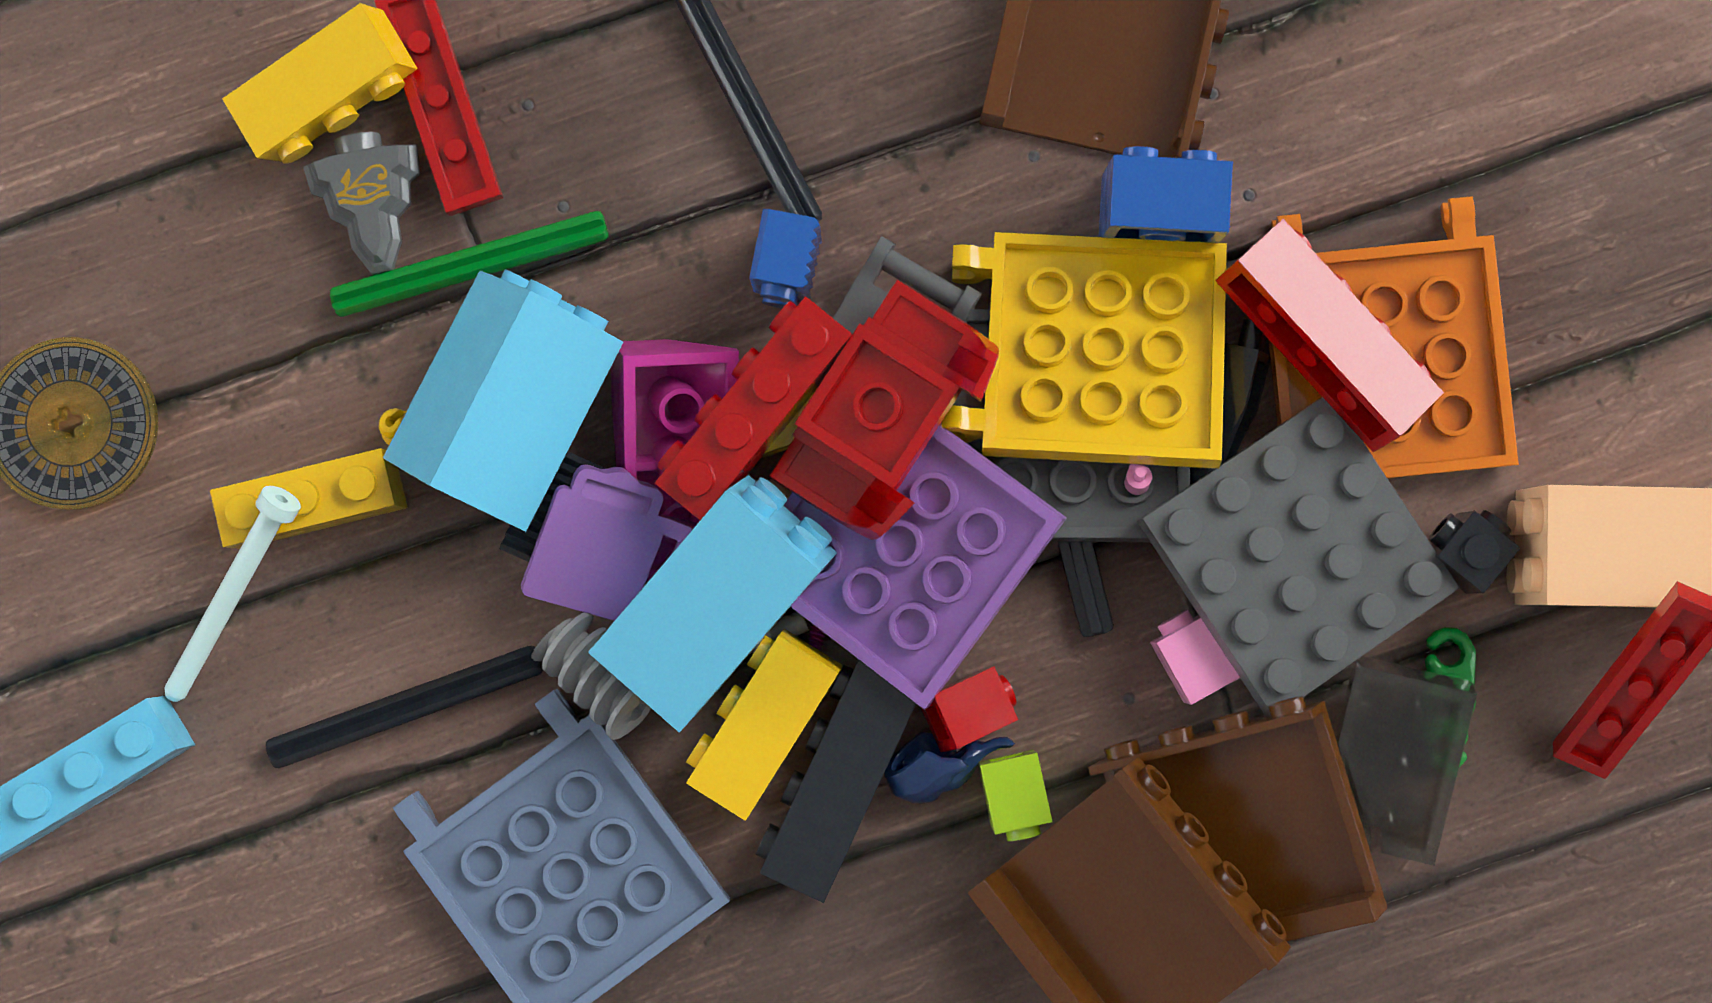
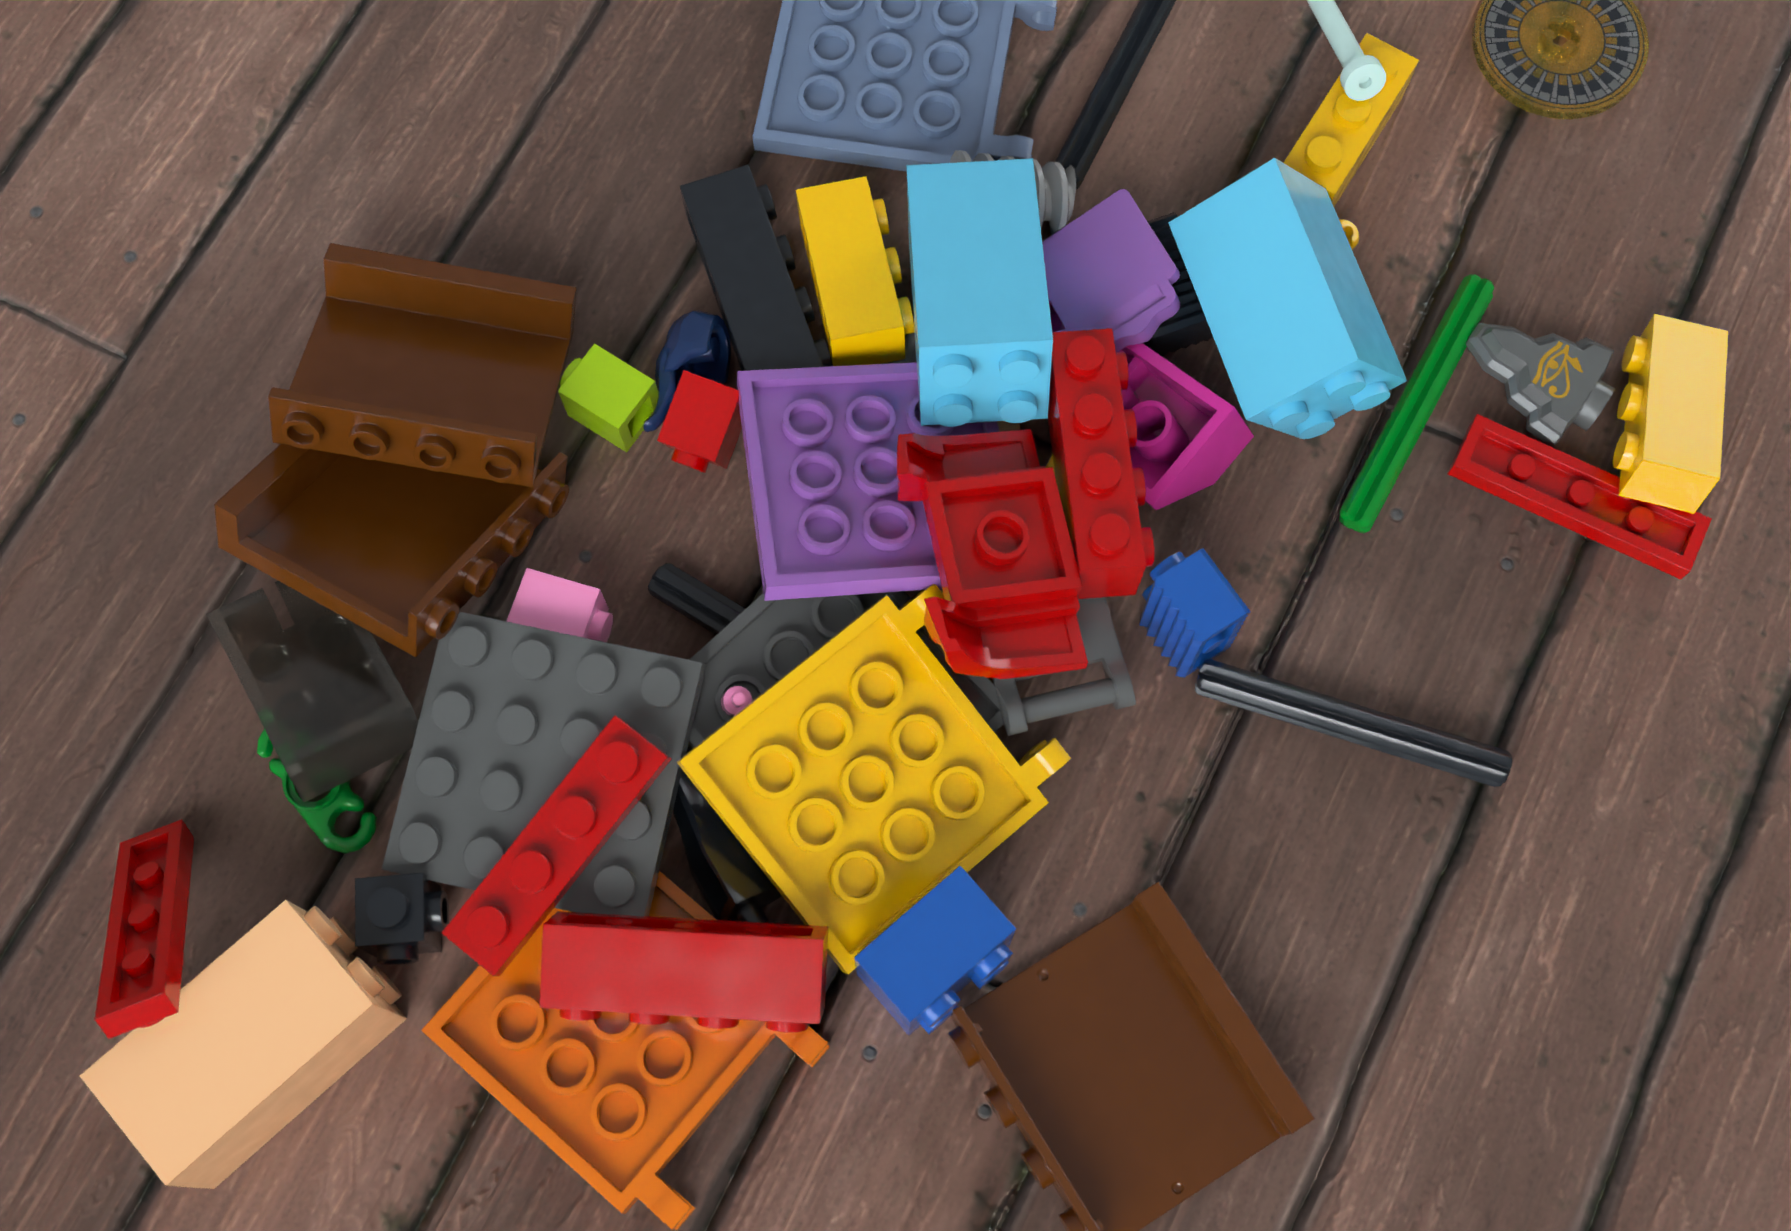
camera: 135 degrees right, 15 degrees down
none -> red plate [441,715,672,976]

